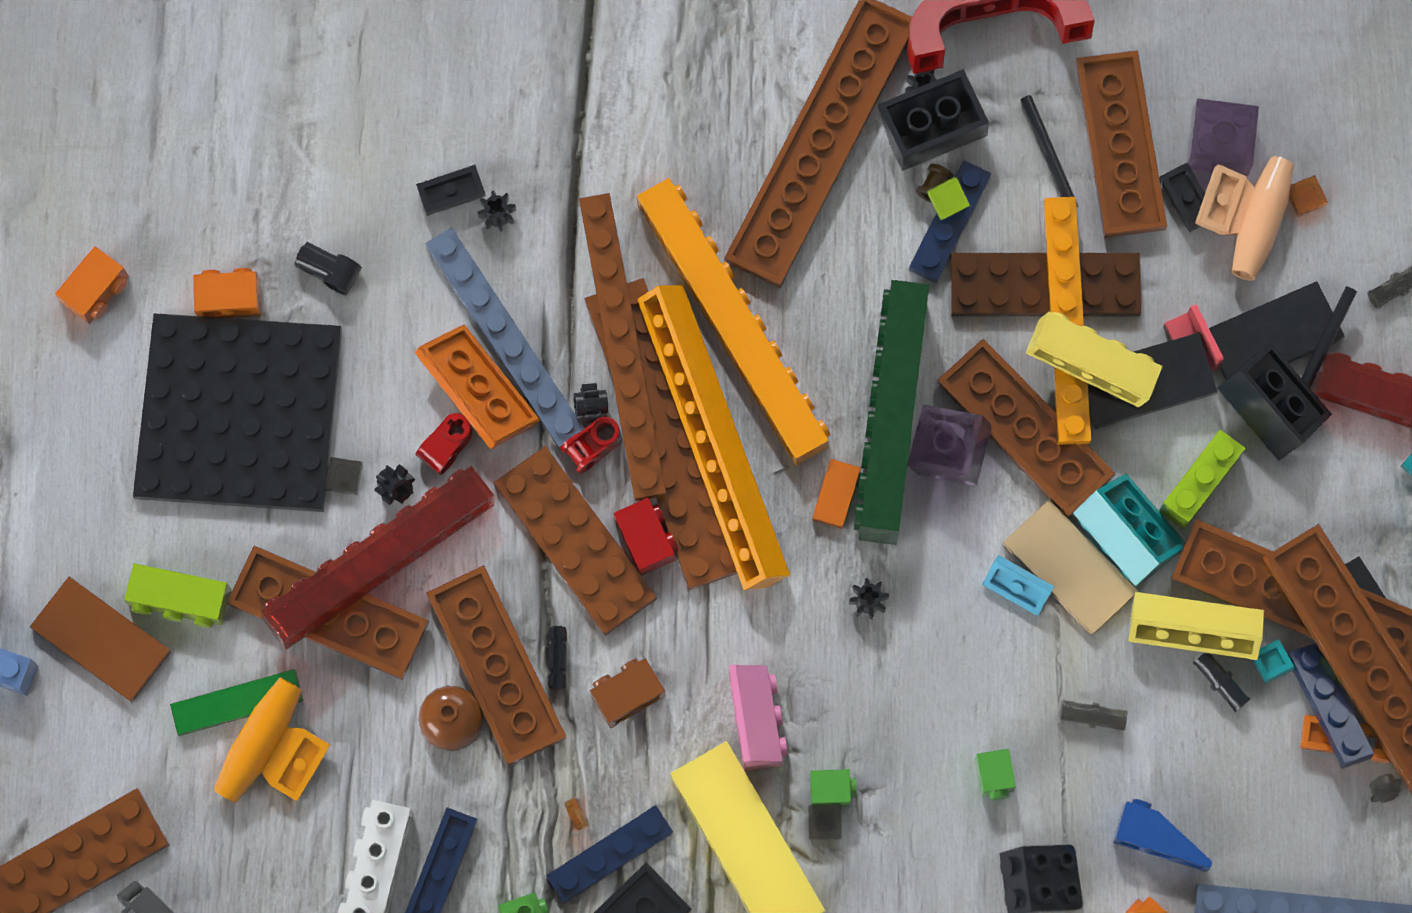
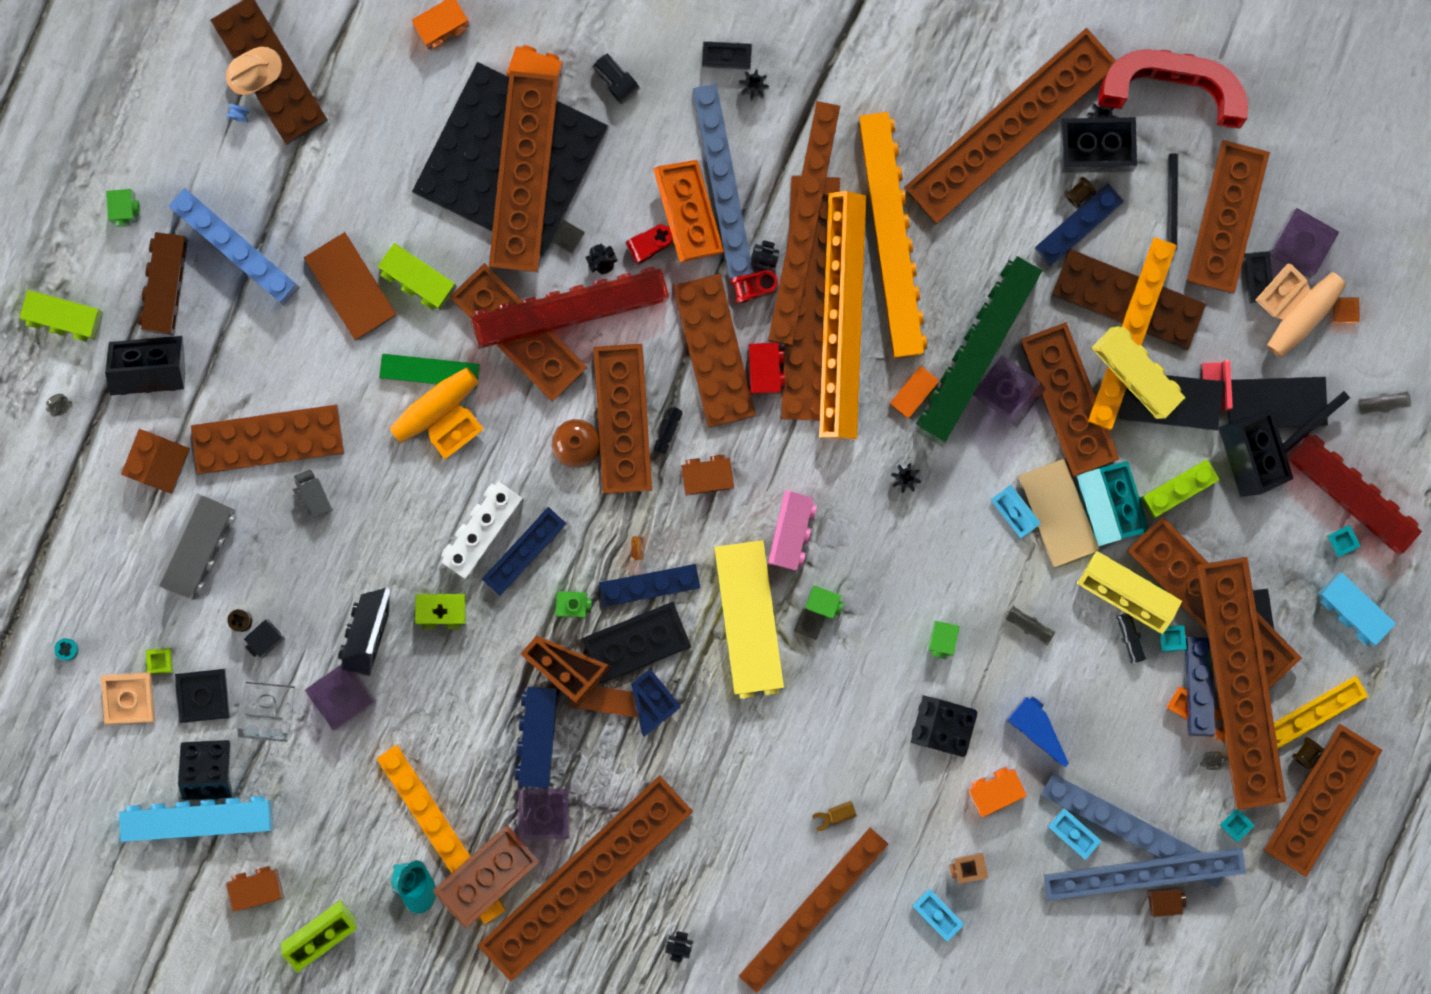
camera: 15 degrees right, 10 degrees up
lime tile [927,177,970,220] -> none
none -> dark orange plate [489,71,559,273]

